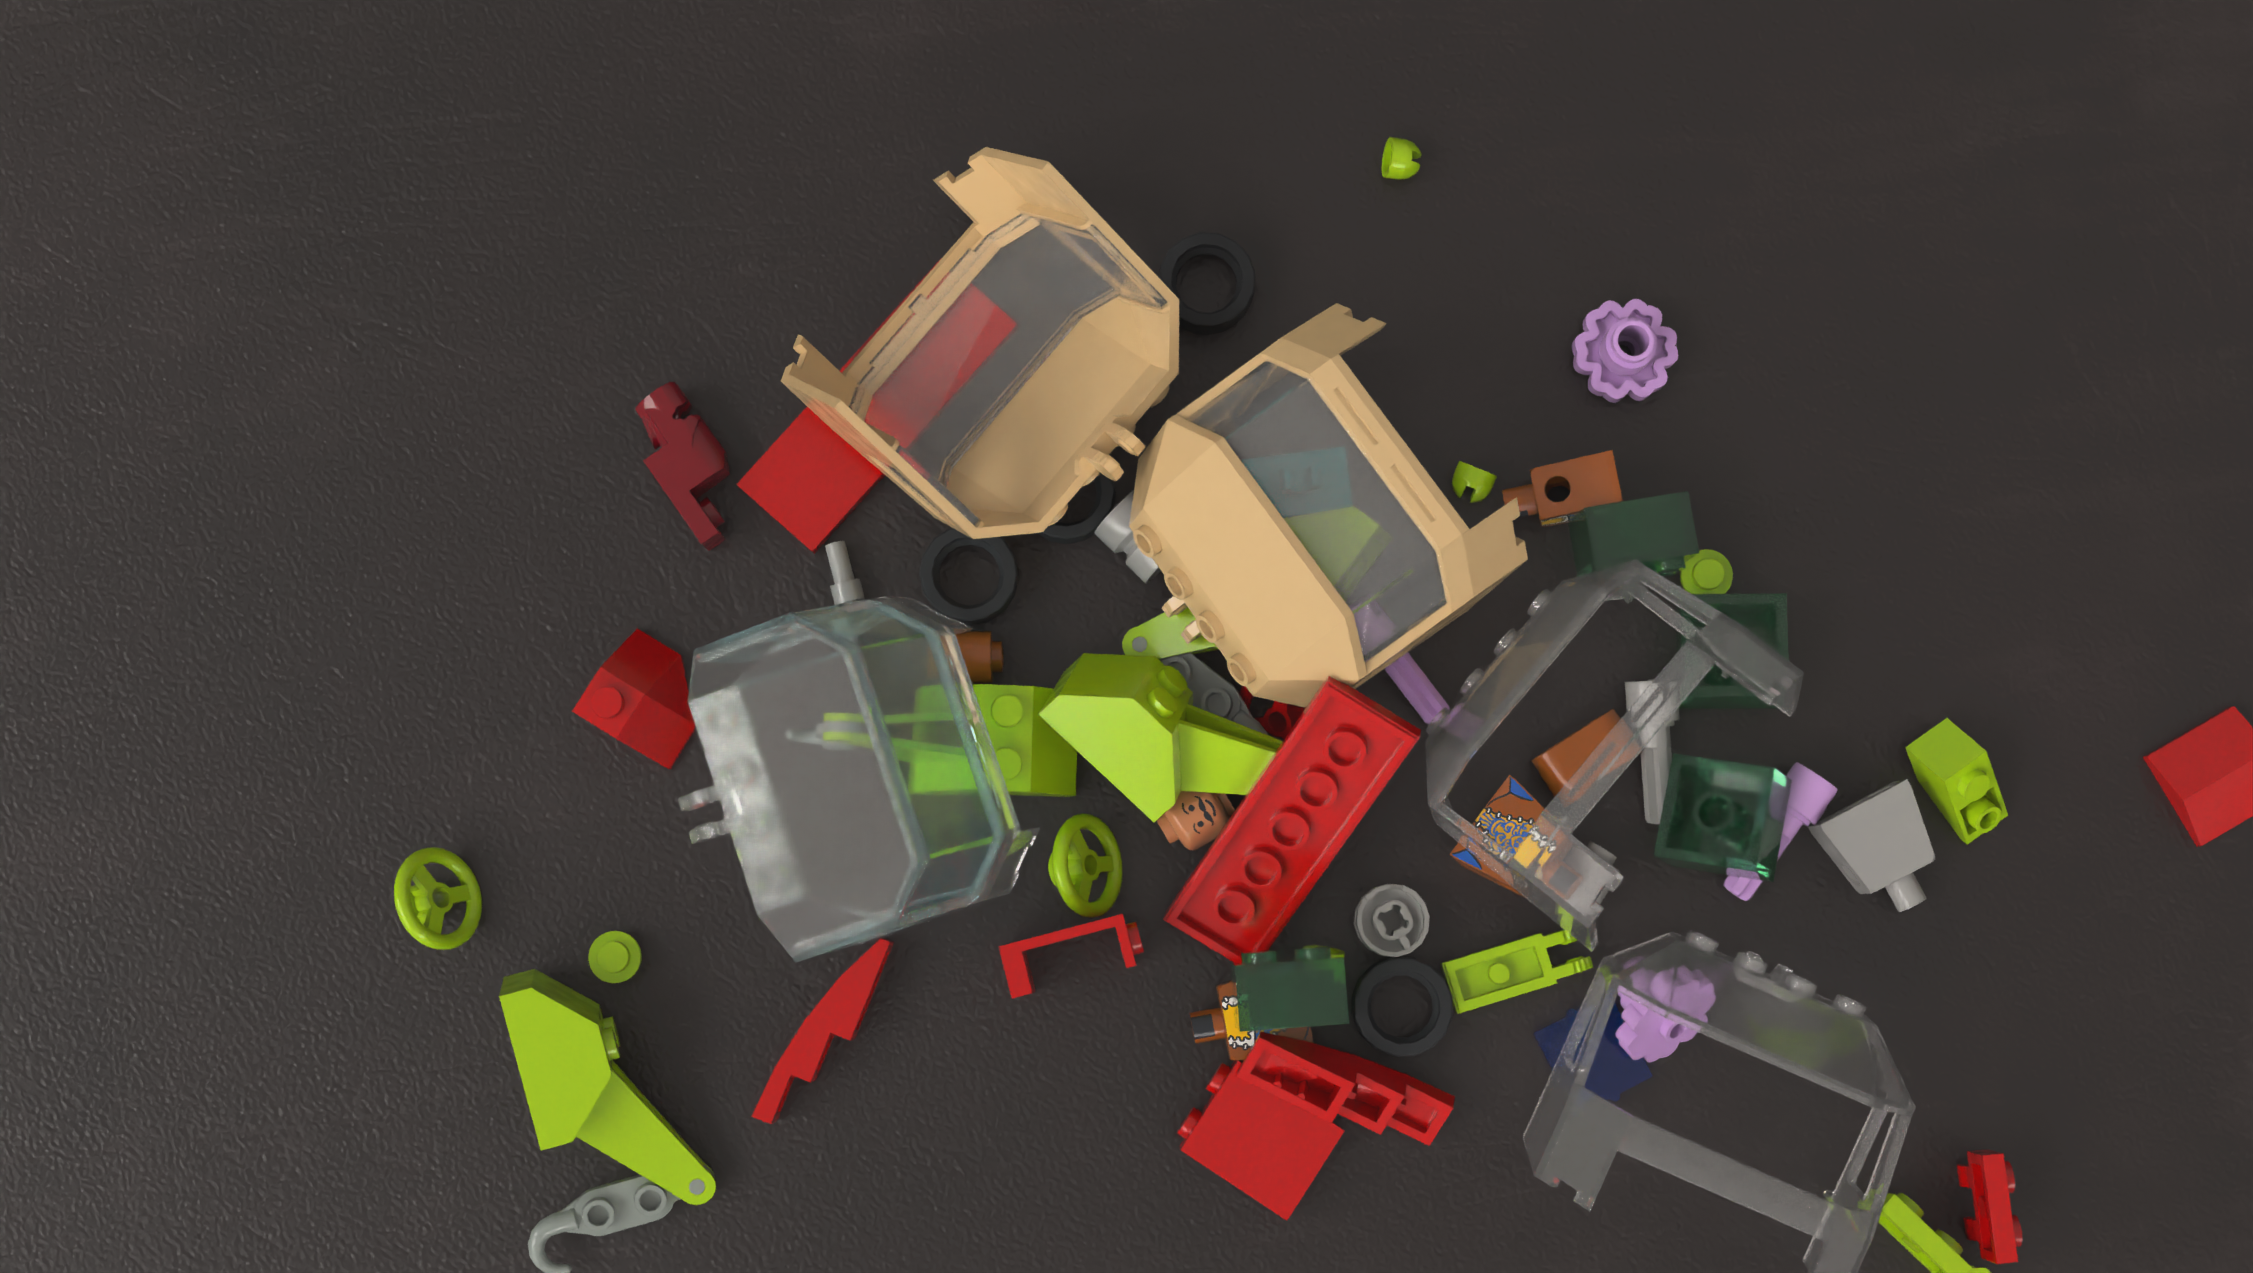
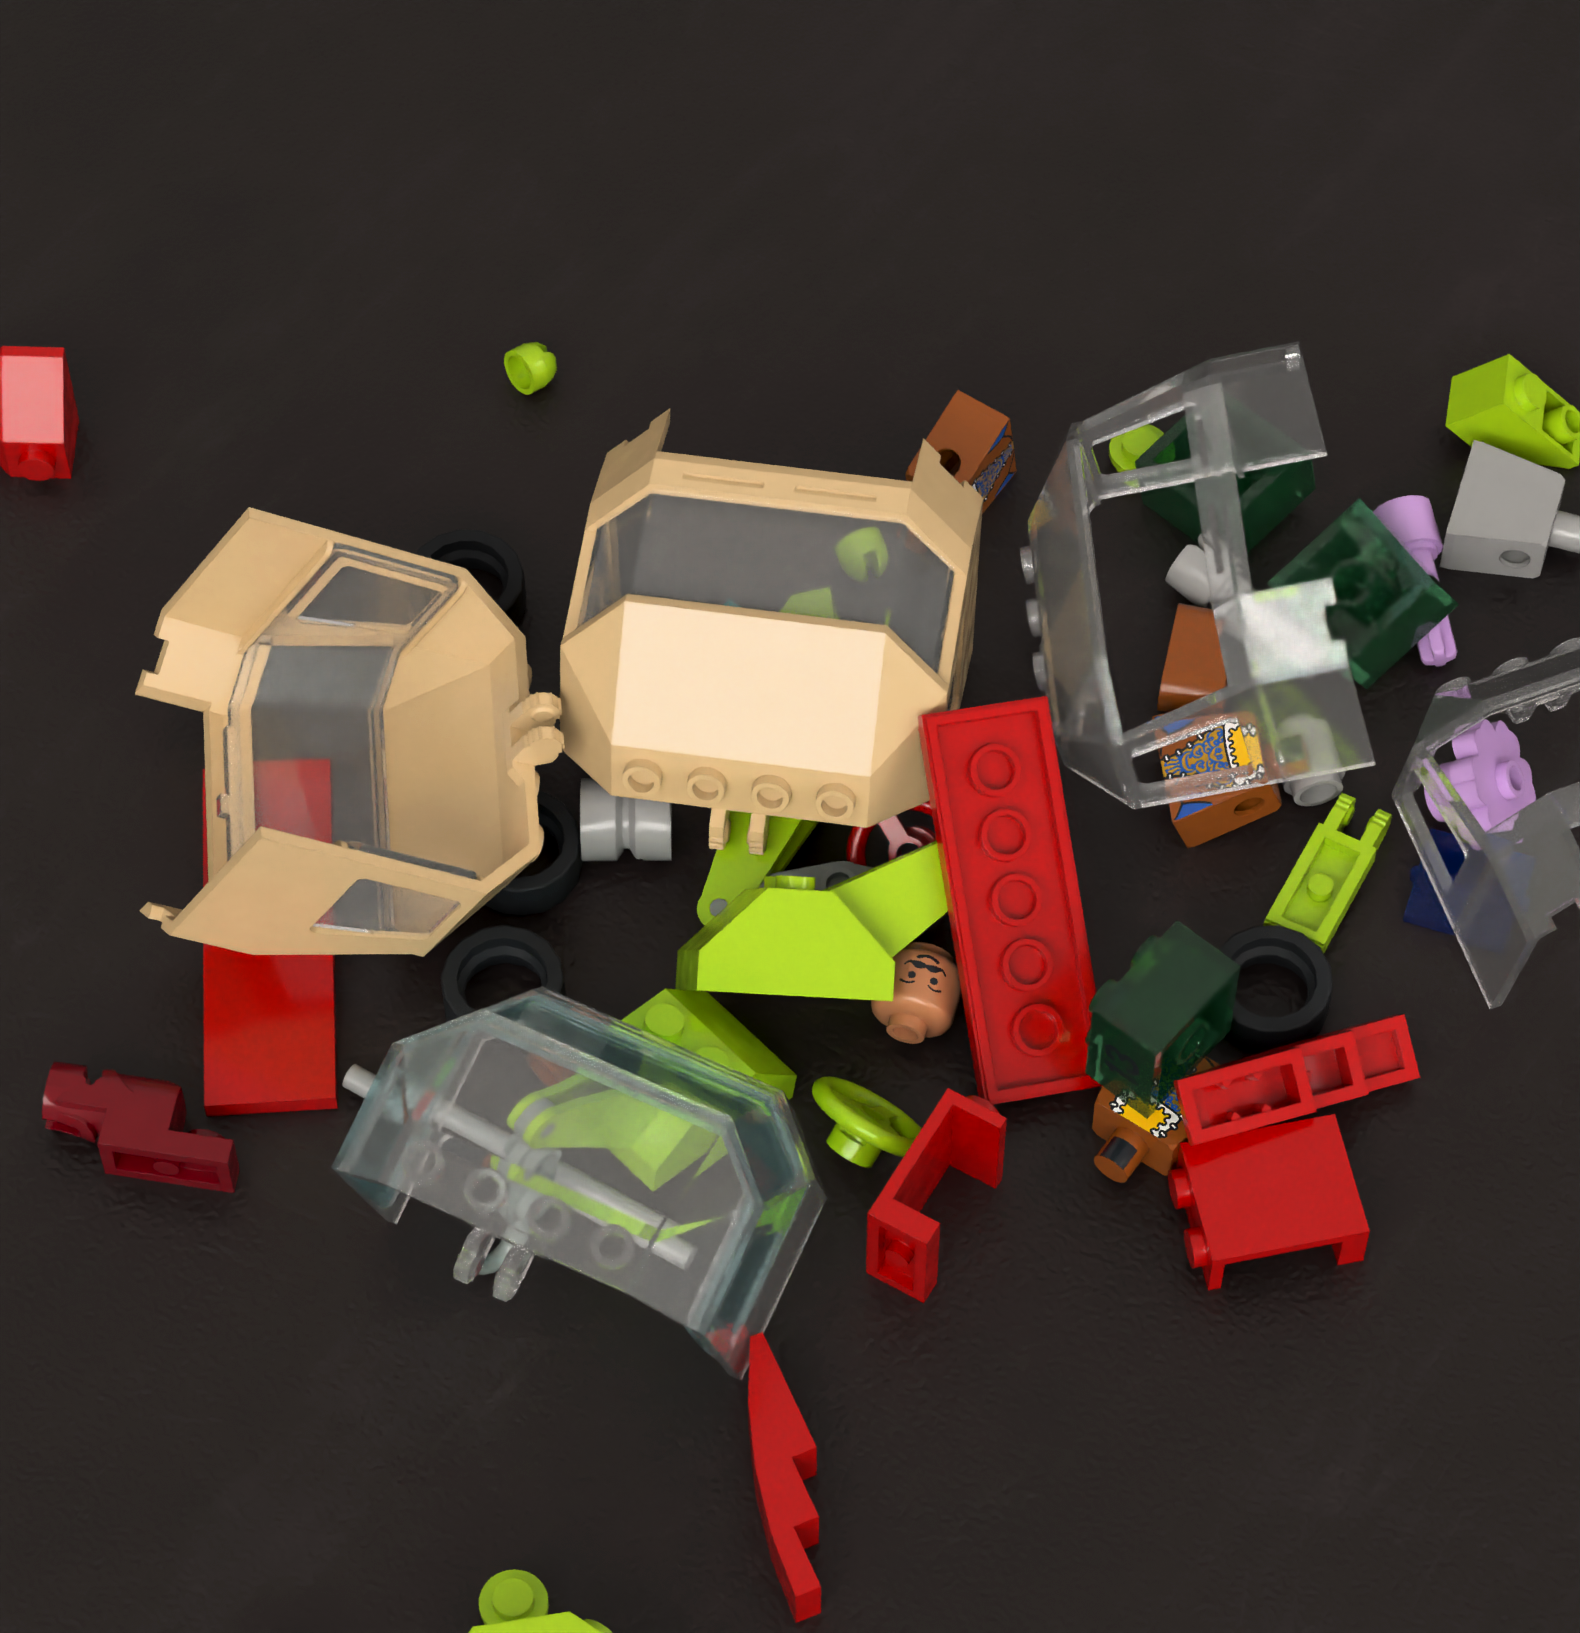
camera: 45 degrees left, 25 degrees down
red slope [572,628,698,770] -> none
light grey wheel [1353,884,1430,957] -> none
clear green brick [1568,491,1699,589] -> none
lavender plant [1572,299,1679,403] -> none

